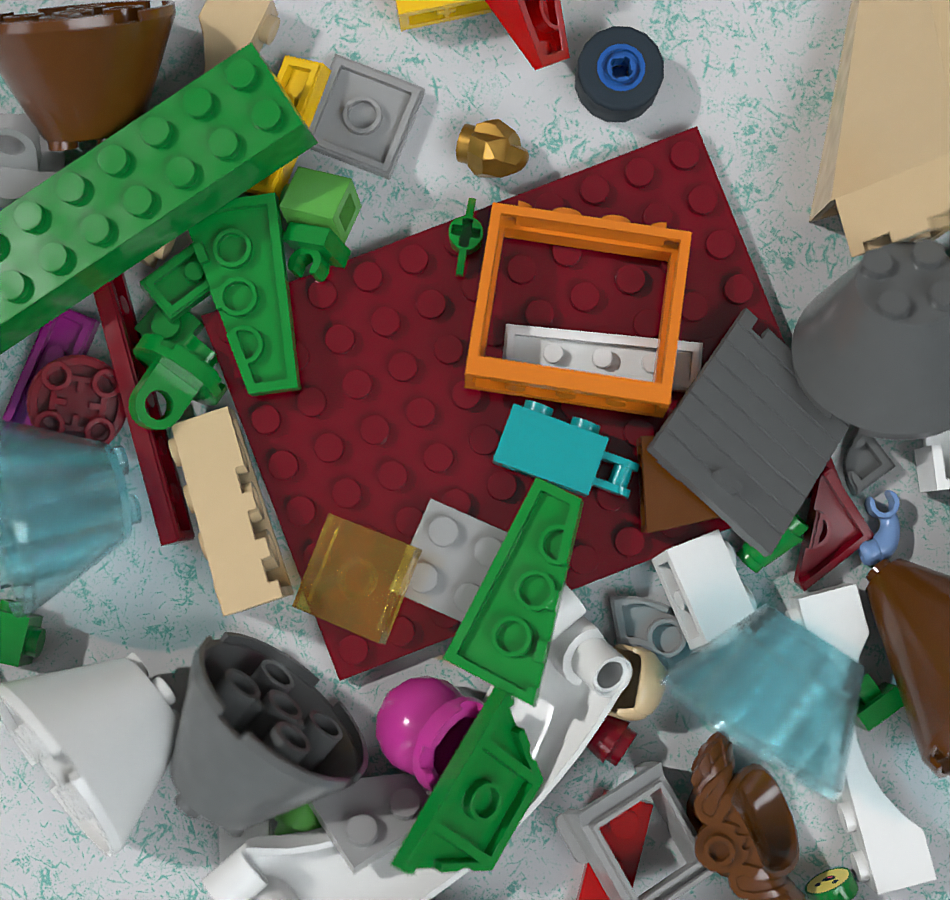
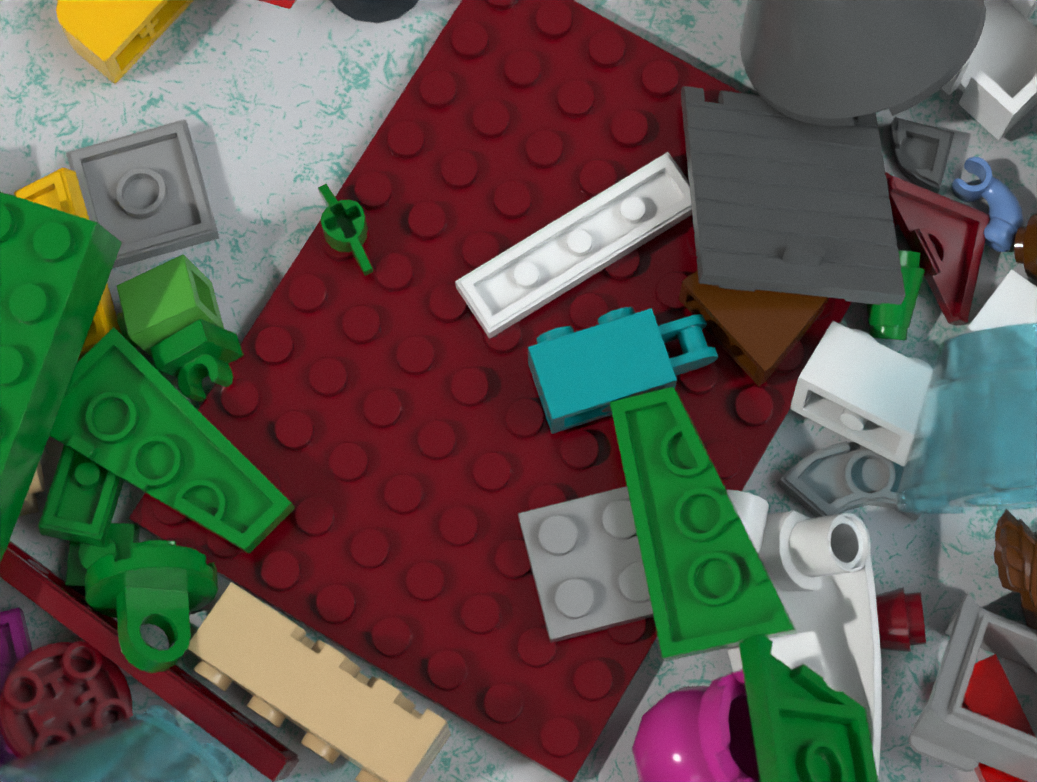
camera: 35 degrees left, 10 degrees down
clear yellow tile [292,513,422,644] -> none
pearl gold rock [456,119,529,178] -> none
orange window [465,201,692,418] -> none
tan hair [608,644,666,721] -> none

